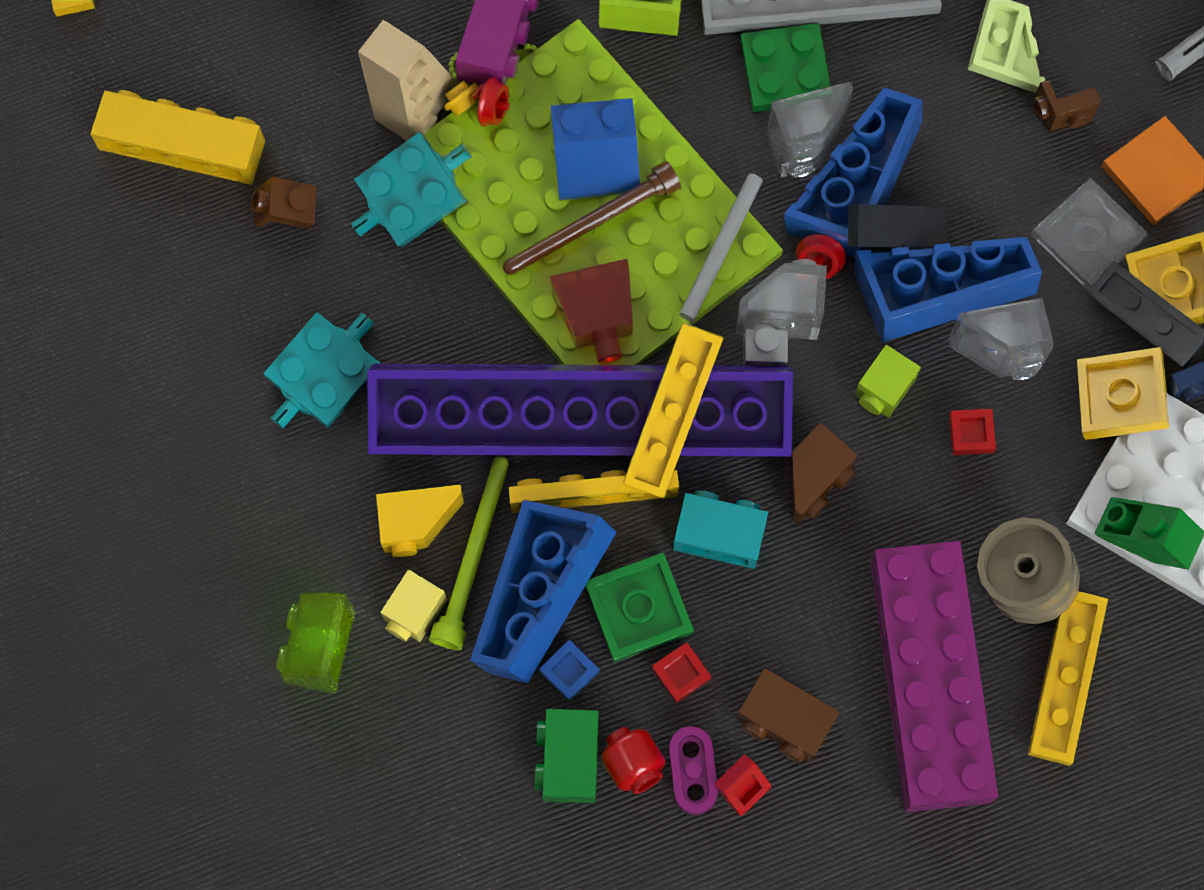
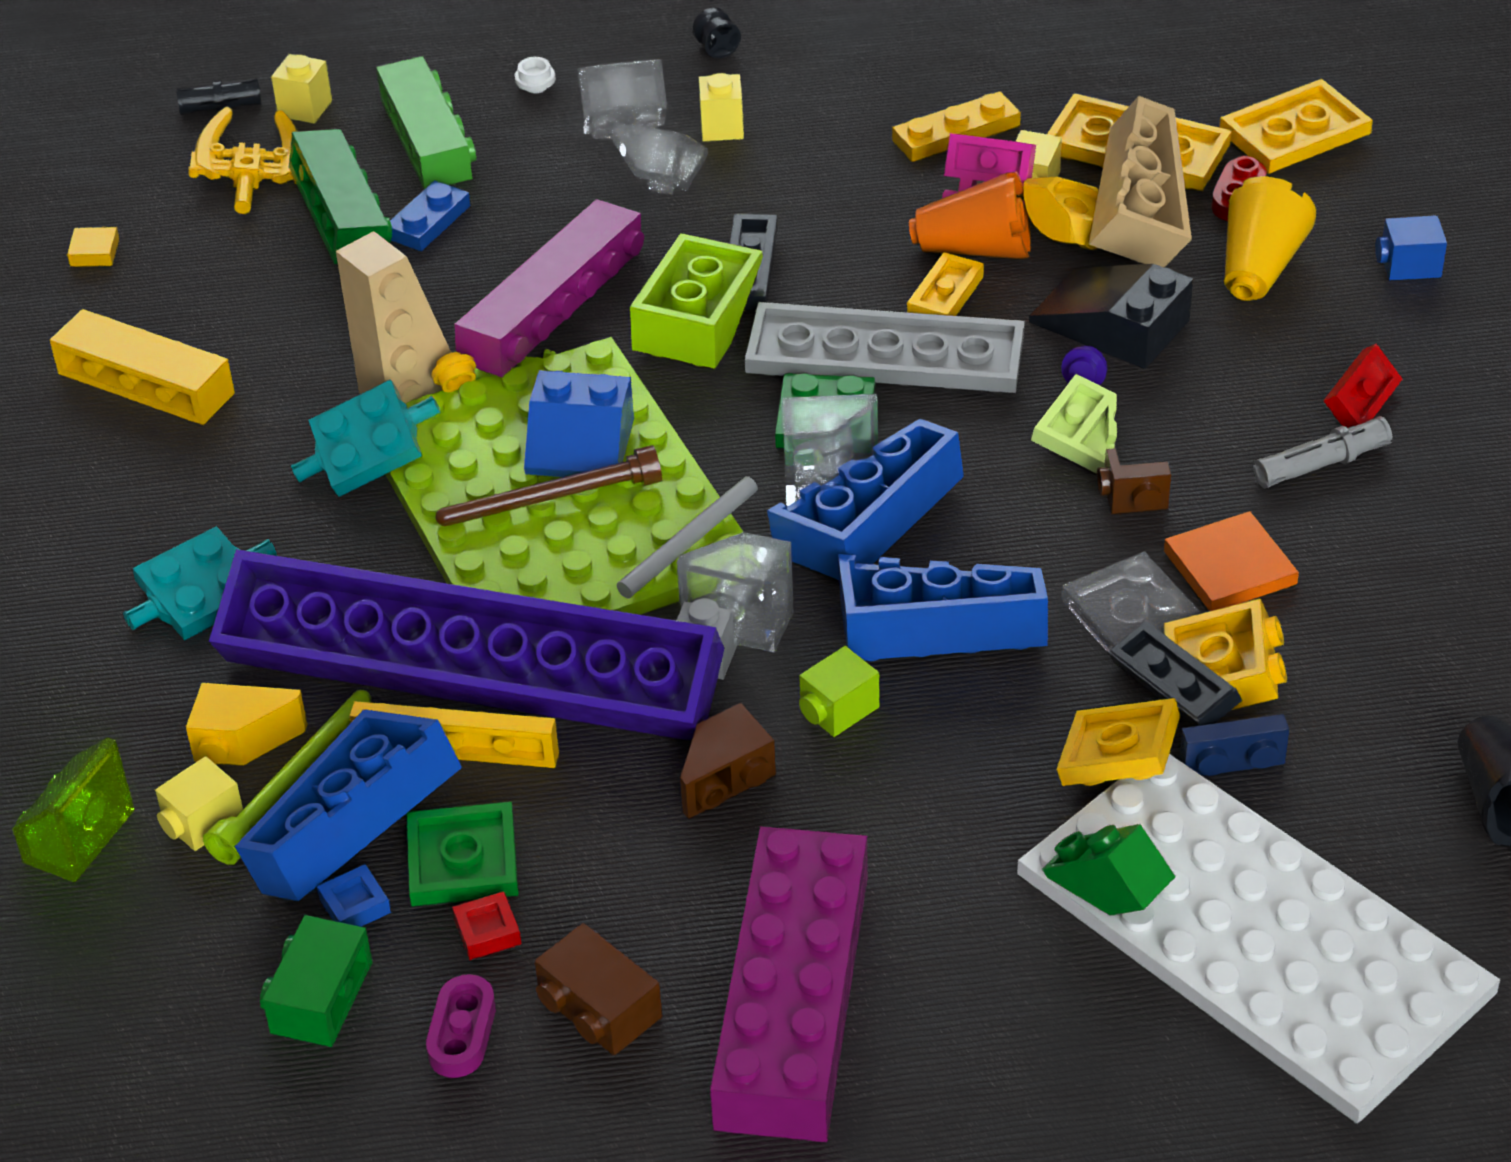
camera: 15 degrees right, 30 degrees down
reddish brown bracket [250,176,317,229] -> none
red hat [471,77,510,127] -> none
clear red torso [550,259,633,364] -> none
red head [601,727,665,794] -> none
yellow plate [623,322,723,498] -> none
teal brick [673,490,768,569] -> none
red plate [713,754,772,817] -> none
red hat [796,234,846,280] -> none
black tile [848,204,948,247] -> none
clear slope [948,298,1054,380] -> none
red plate [949,409,996,455] -> none
dark tan wheel [977,517,1080,624] -> none
yellow plate [1027,591,1108,766] -> none

